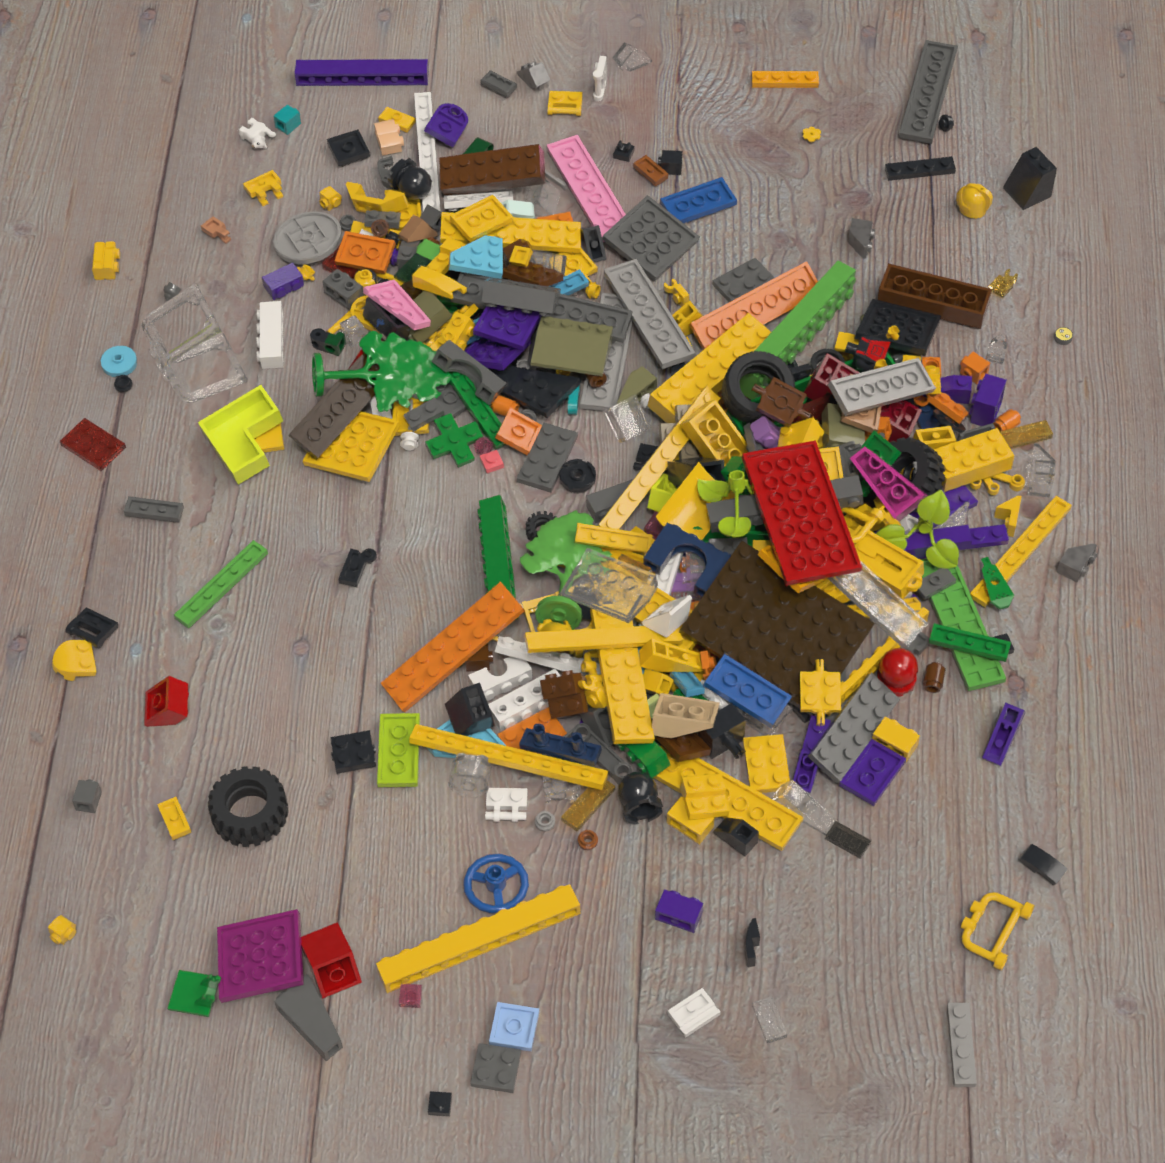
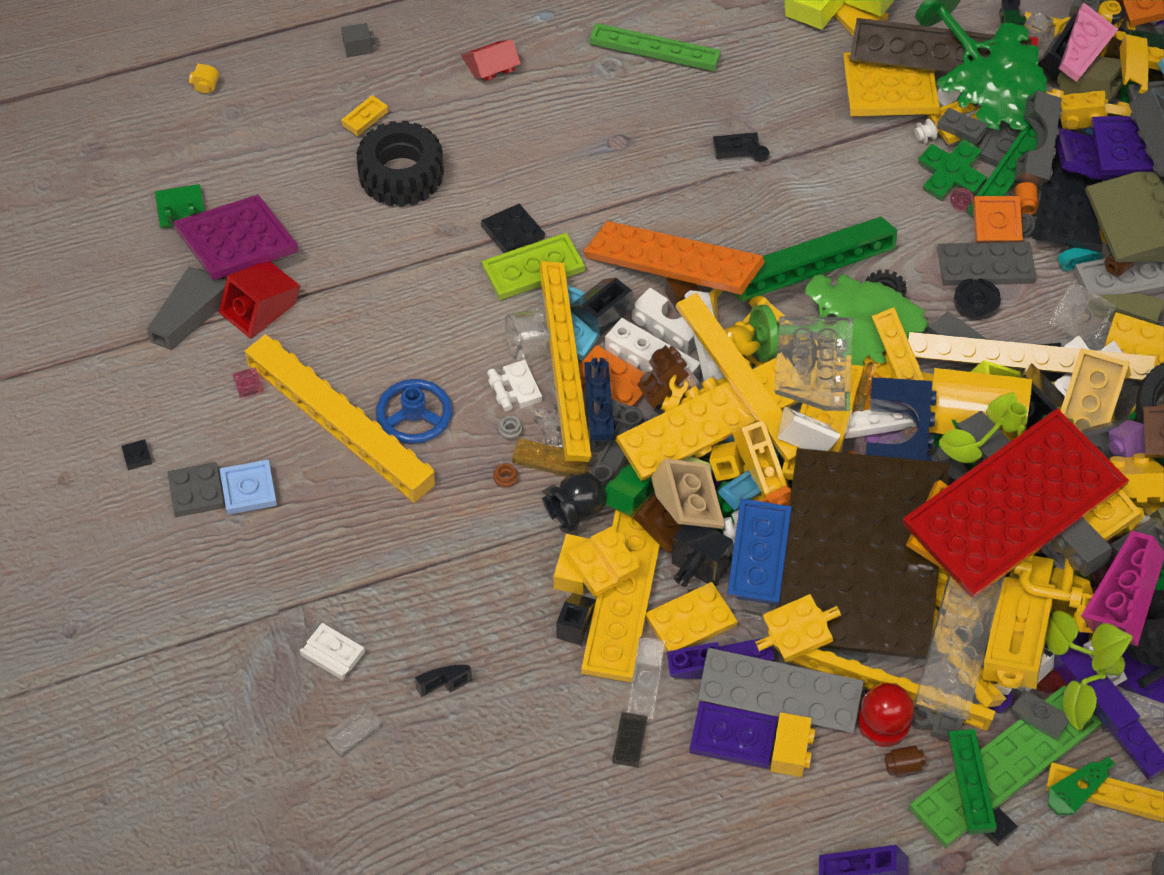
camera: 65 degrees right, 0 degrees up
coral plate [480,450,504,473] -> none
dark purple brick [655,889,703,933] -> none

